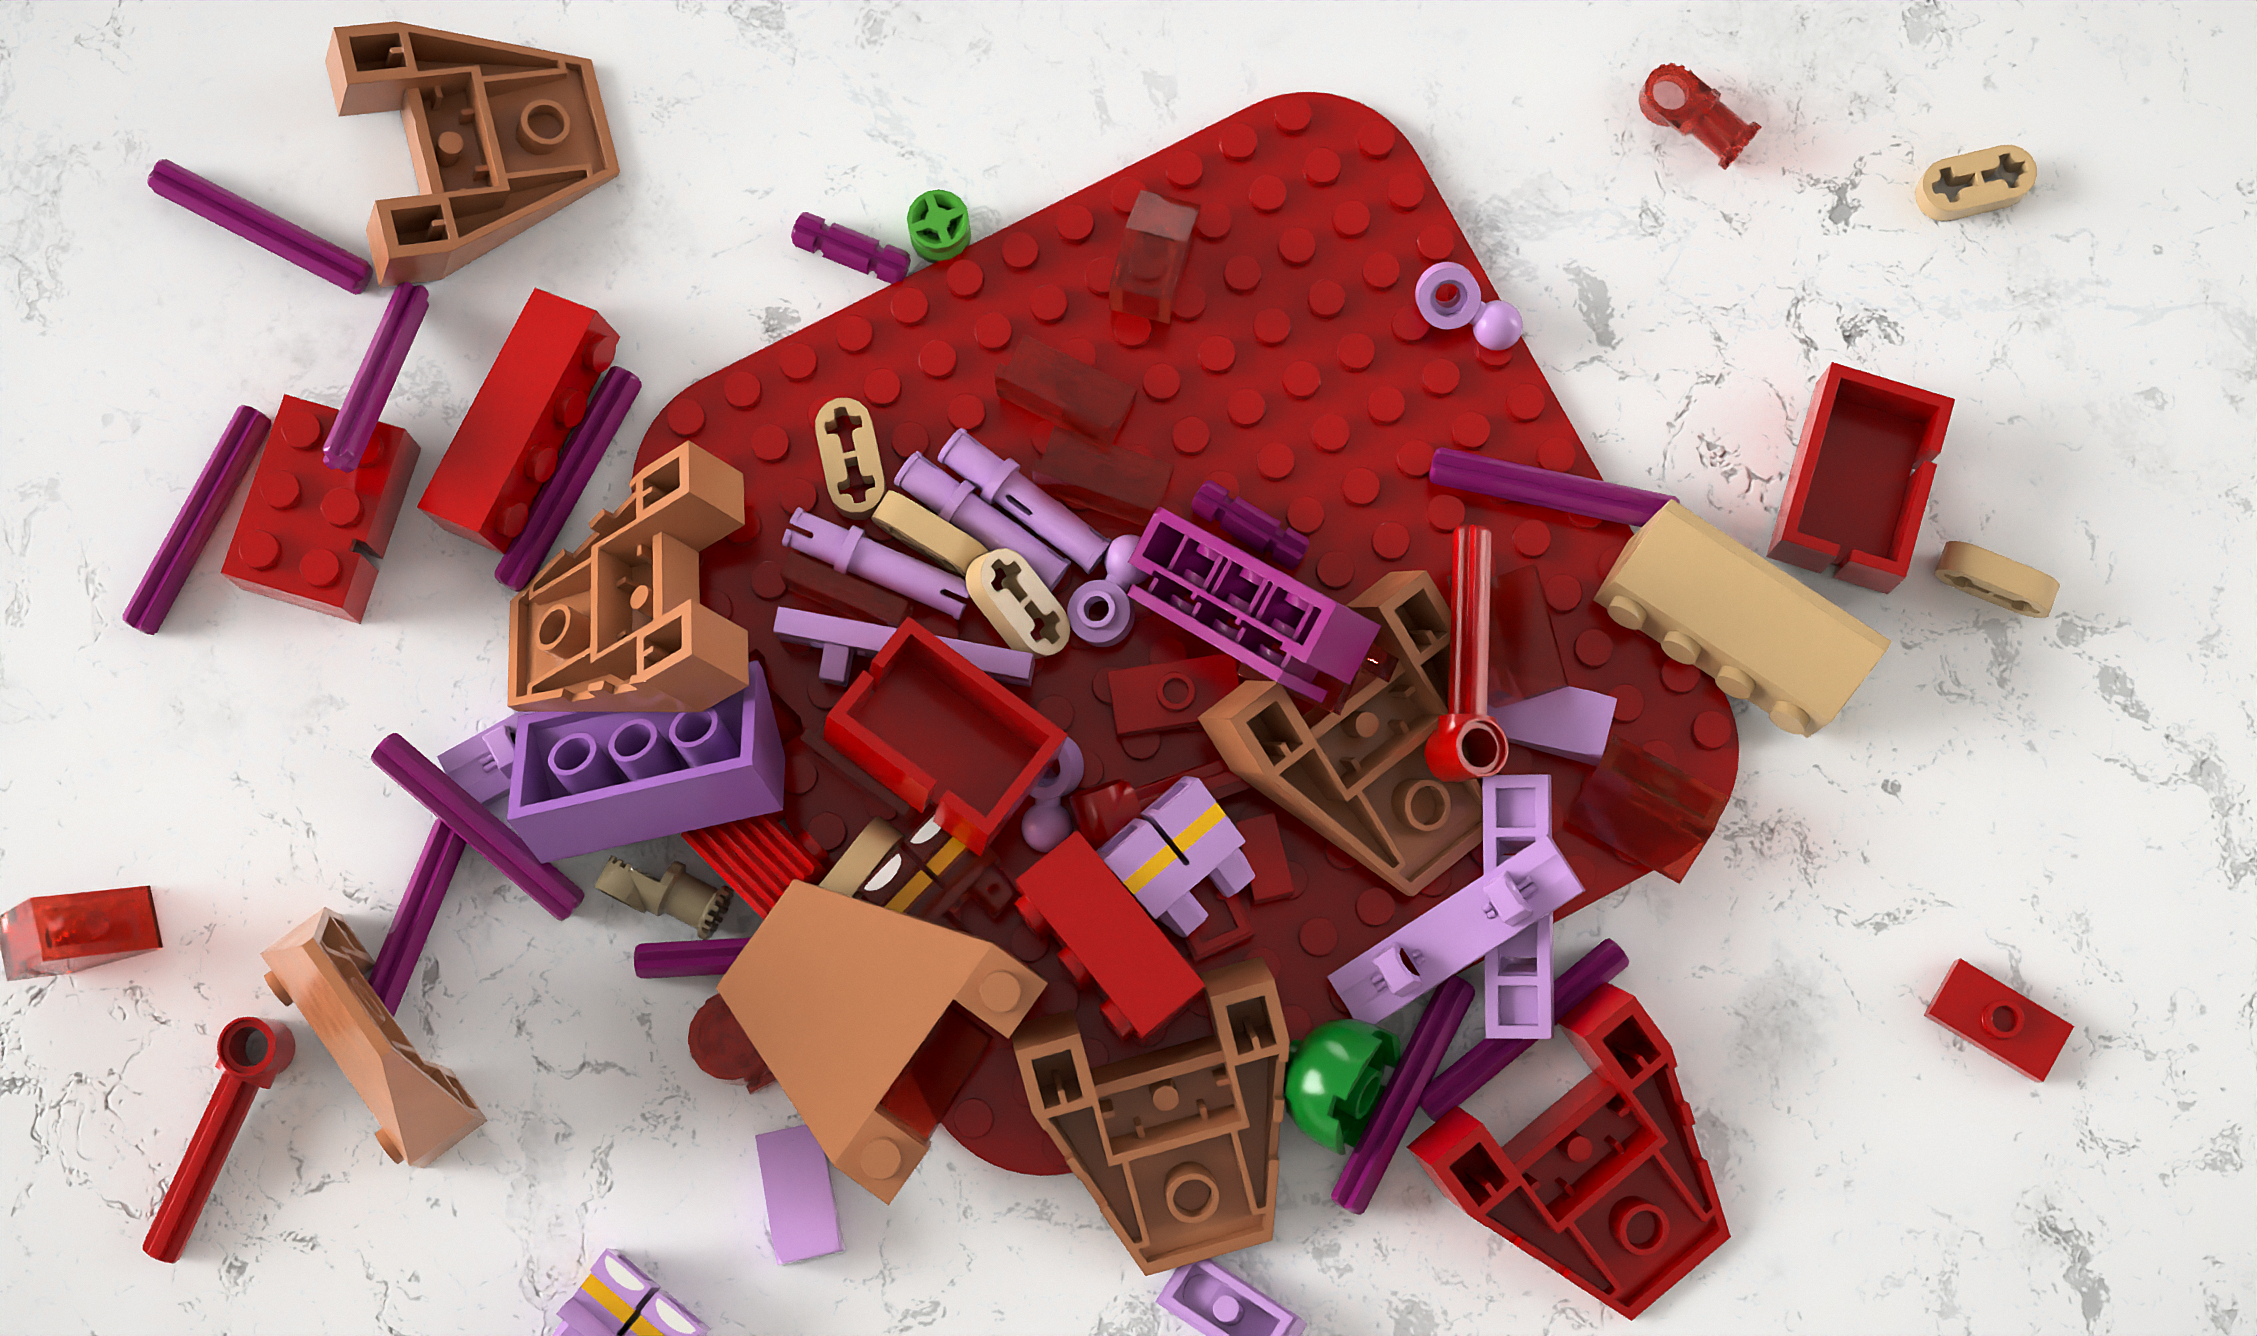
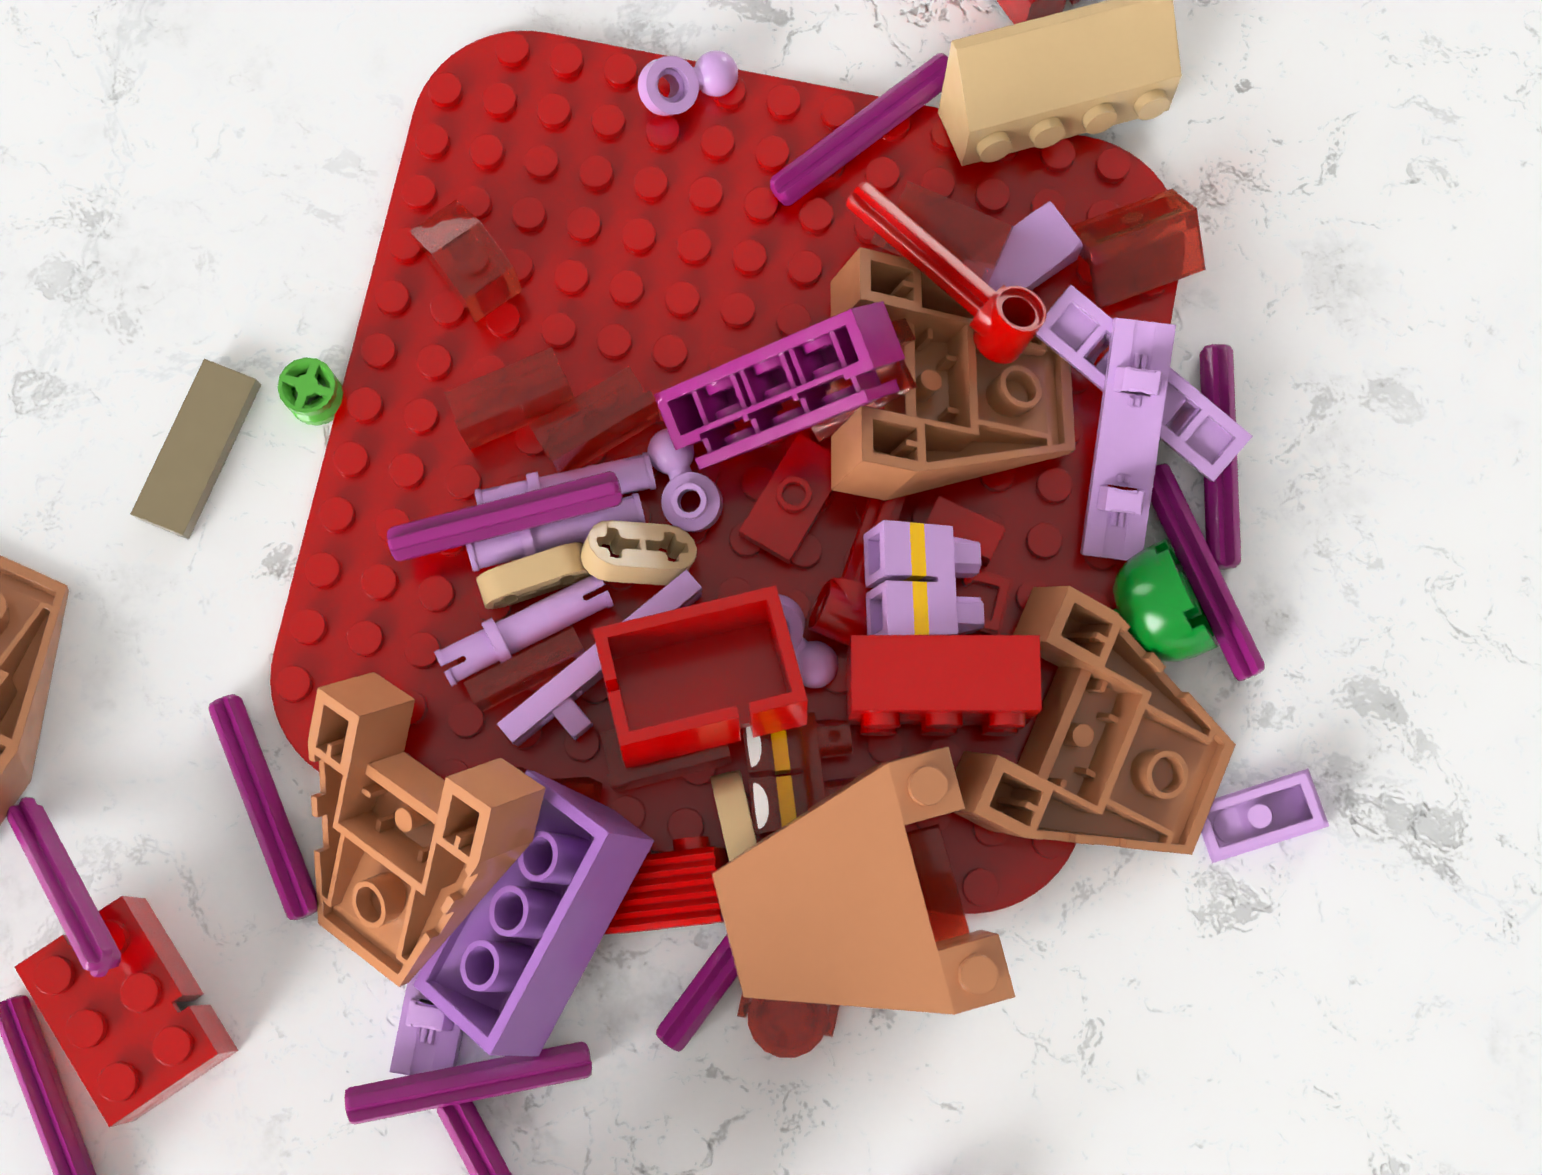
camera: 50 degrees left, 0 degrees up
red brick [417,288,620,555] -> none
dark tan connector [594,855,734,940] -> none
lavender slope [755,1124,846,1265] -> none
magenta axle [791,212,911,284] -> none
tan beam [815,398,887,520] -> none
magenta axle [1191,480,1309,570] -> none
red wedge [1406,981,1731,1321] -> none
red plate [1924,958,2074,1083] -> none
none -> dark tan tile [130,359,261,540]
none -> magenta axle [387,471,622,562]

